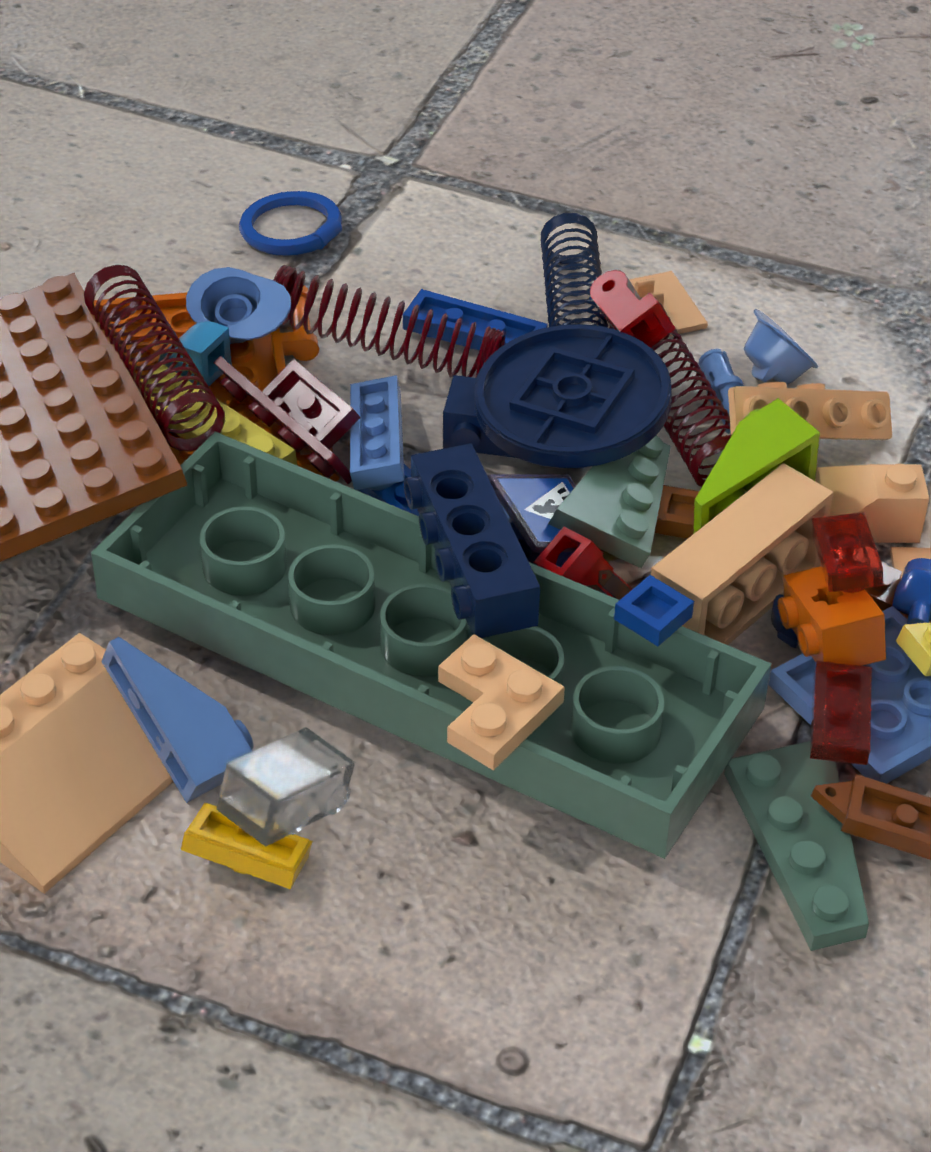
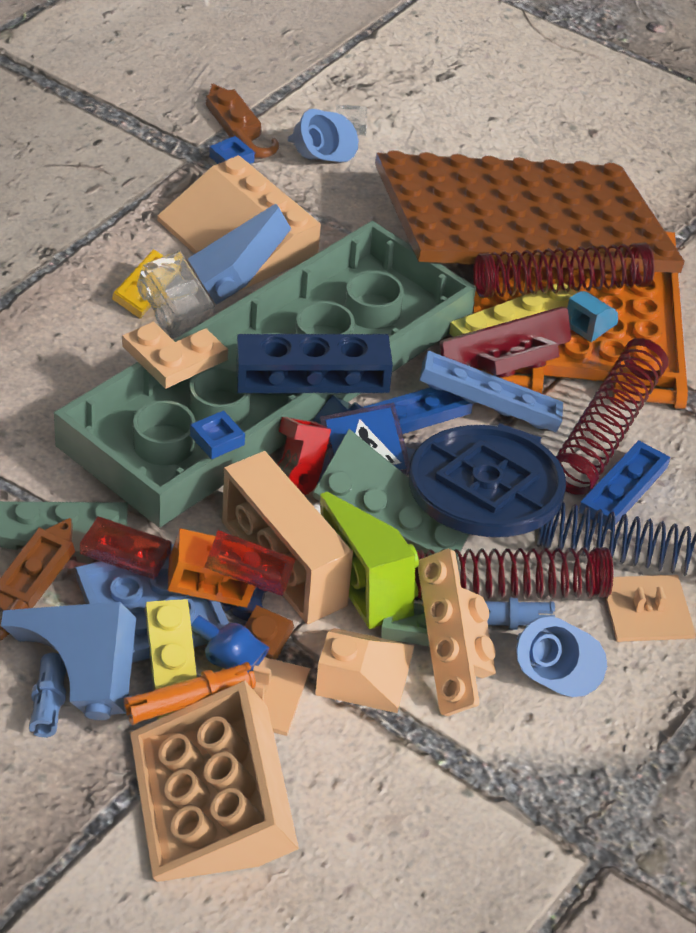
camera: 100 degrees right, 0 degrees up
medium blue piece [186,267,291,344] -> none
leg [590,270,676,348] -> none

